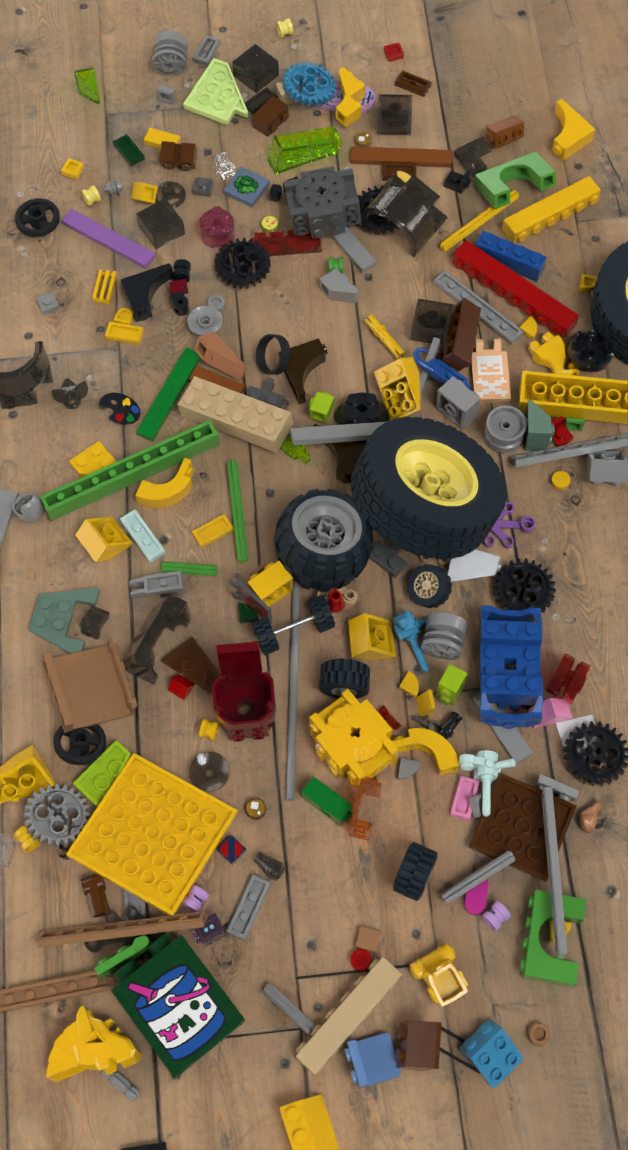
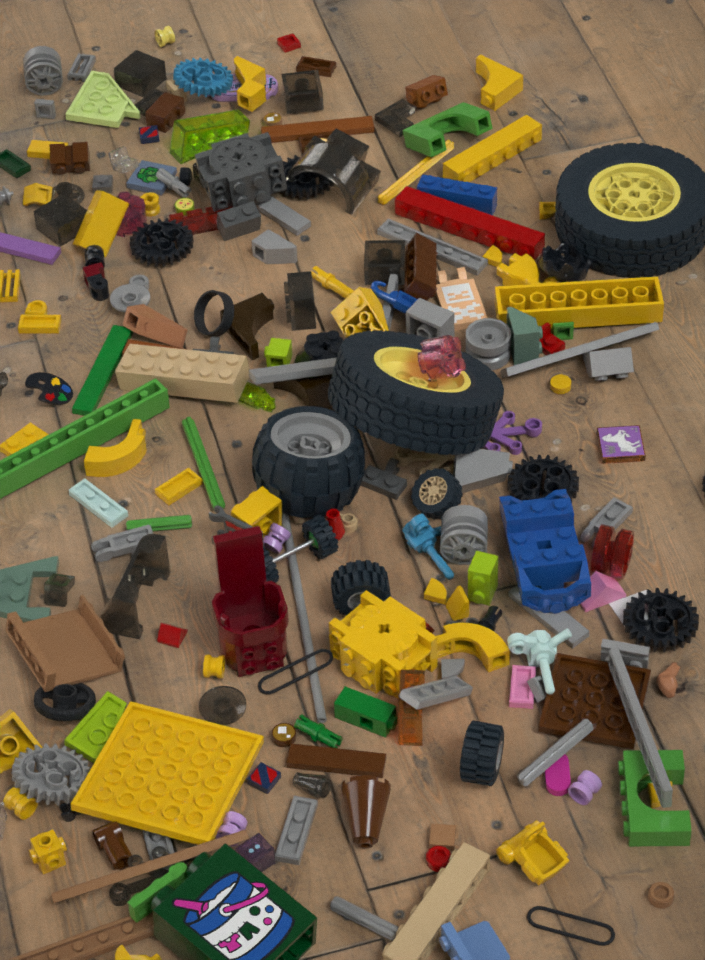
camera: 10 degrees left, 20 degrees down
yellow slope [75,516,133,562] -> none
black arch [120,263,173,322] -> none
reddish brown wing [161,637,222,695] -> none
bright green wheel [329,257,343,273] -> none
yellow slope [348,613,396,661] -> none
reddish brown slope [395,1021,442,1071] -> none
black bracket [443,170,471,194] -> none
dark azure bracket [458,1019,523,1087] -> none
none -> yellow brick [28,829,67,875]
none -> yellow slope [73,190,129,258]
none -> dark blue tile [139,125,160,144]
none -> yellow wheel [140,192,160,217]
none -> light grey axle [156,168,191,198]
none -> dark grey brick [217,201,261,241]
none -> black piece [258,649,333,694]
none -> lavender wheel [263,523,291,554]
none -> clear smoke brick [284,271,316,331]
none -> reddish brown tile [286,743,387,778]
none -> green pin [294,714,343,748]
none -> reddish brown cone [341,775,391,848]
none -> light grey tile [399,676,473,710]
none -> clear pink brick [418,335,466,382]
none -> light grey hinge [580,497,633,549]
none -> tile [597,425,646,464]

